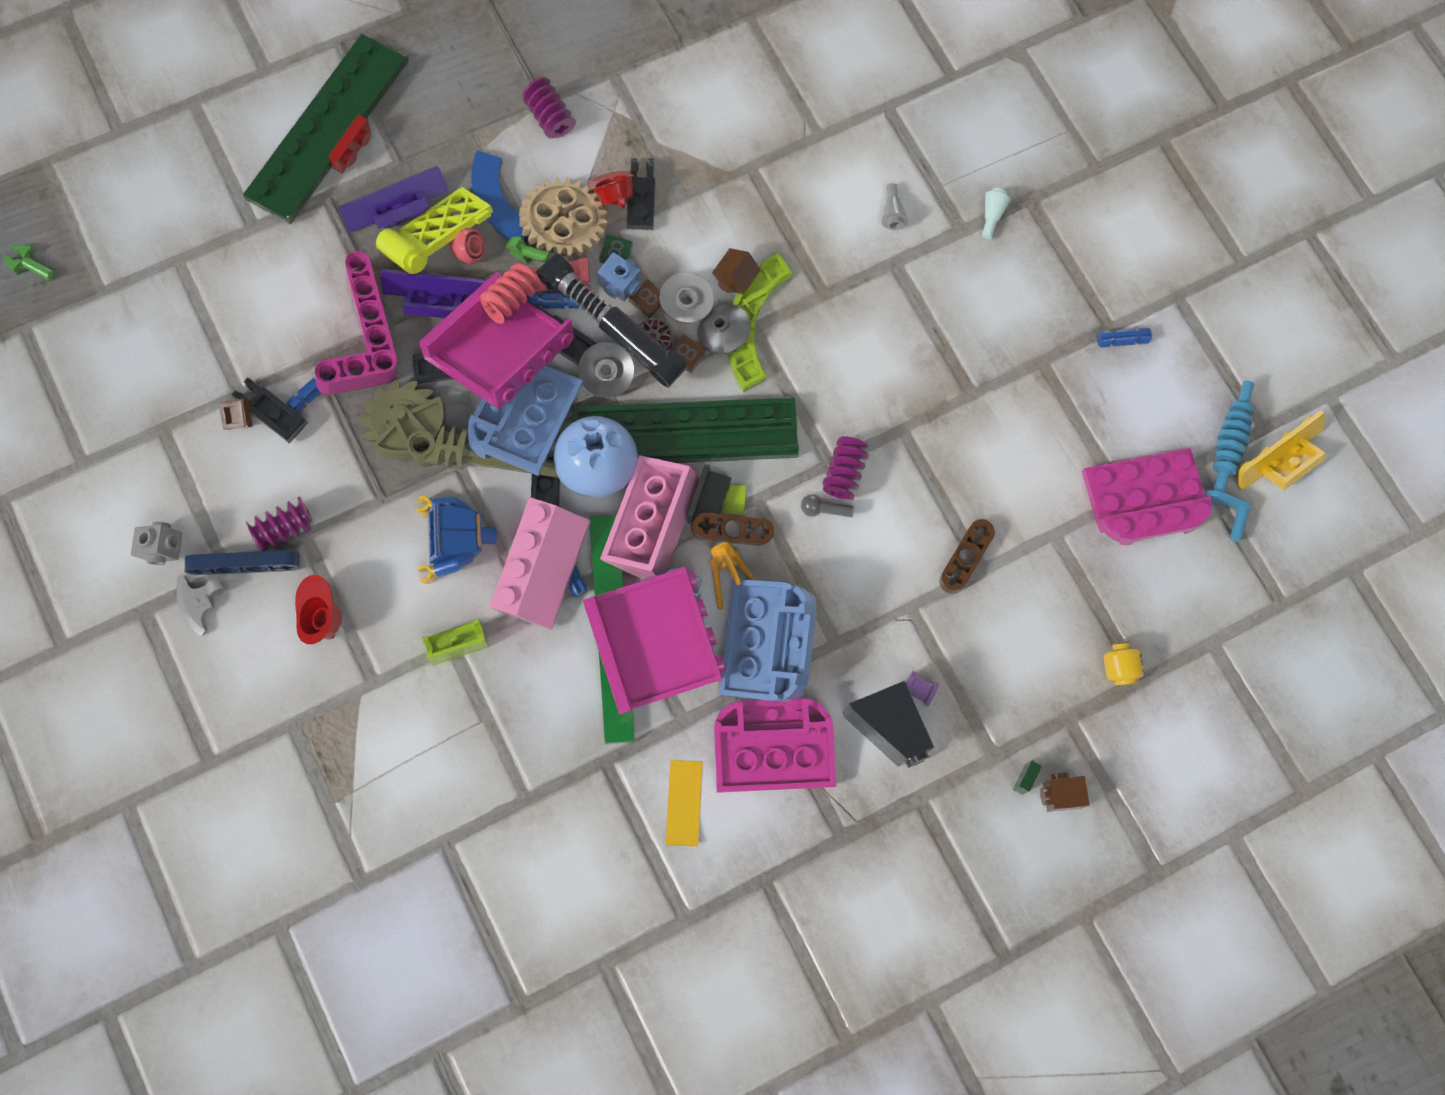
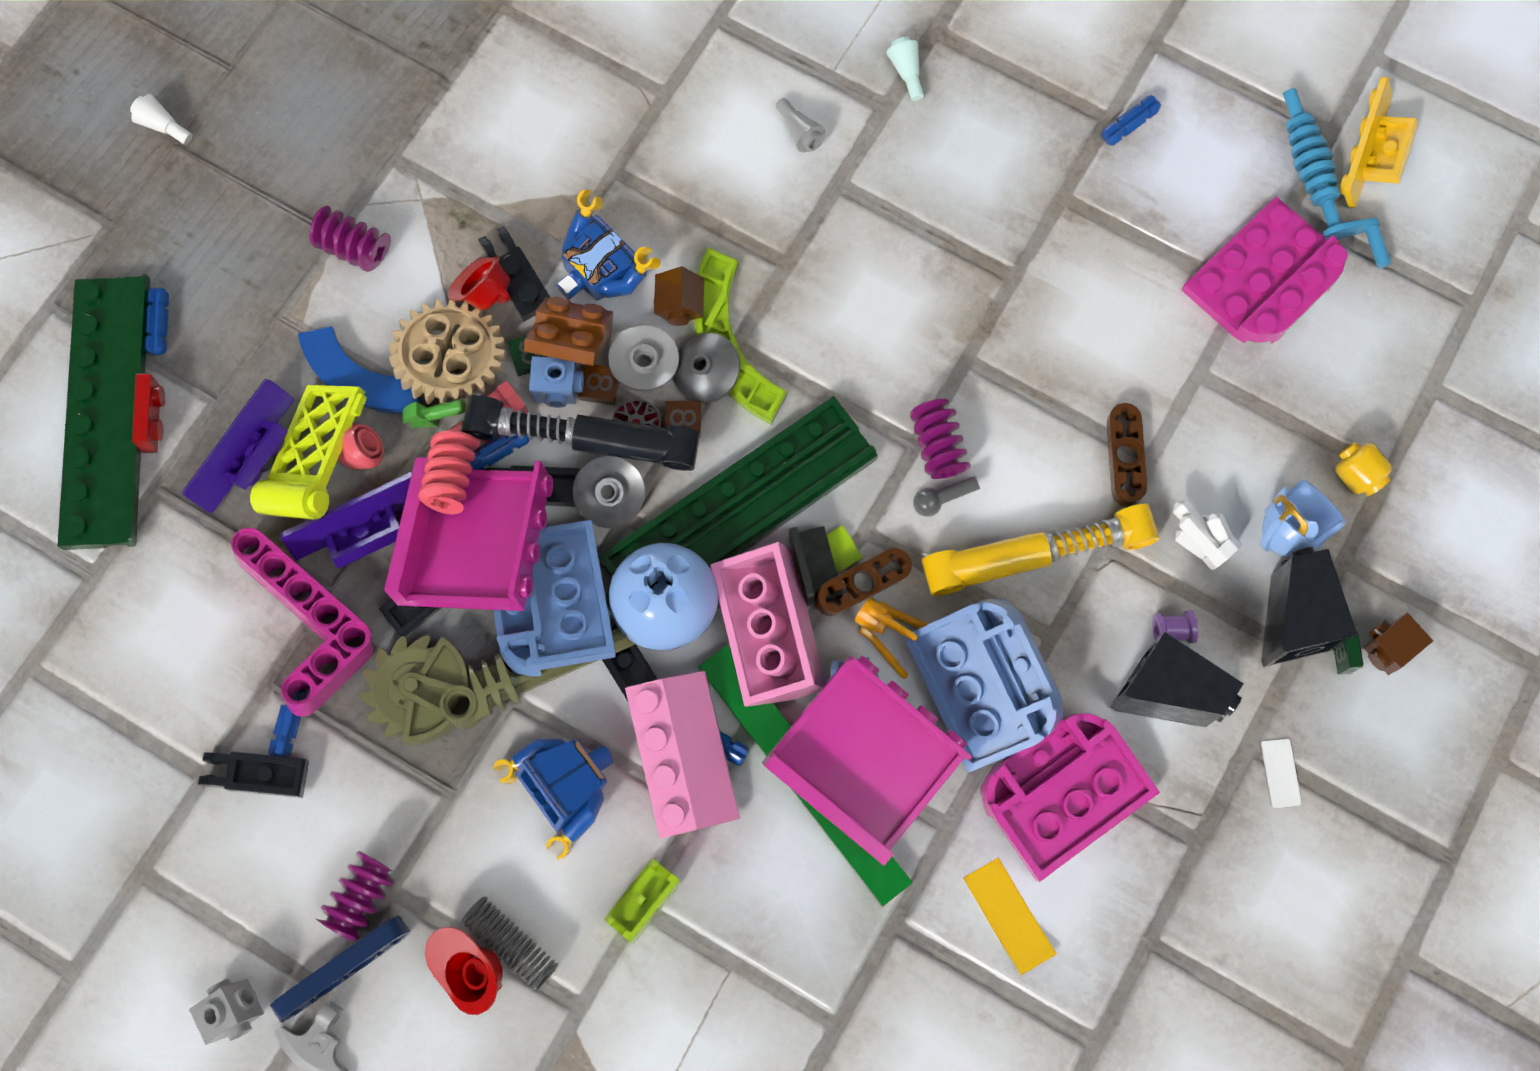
camera: 25 degrees left, 0 degrees up
tile [219,399,253,430] -> none
none -> blue axle [144,288,169,355]
none -> dark grey piece [461,896,559,991]
none -> dark orange plate [524,297,613,366]
none -> torso [556,189,660,301]
none -> yellow piece [921,504,1160,597]
none -> white rock [1173,500,1242,570]
none -> light blue helmet [1260,480,1347,557]
none -> black slope [1261,547,1358,667]
none -> white sticker [1261,739,1302,808]

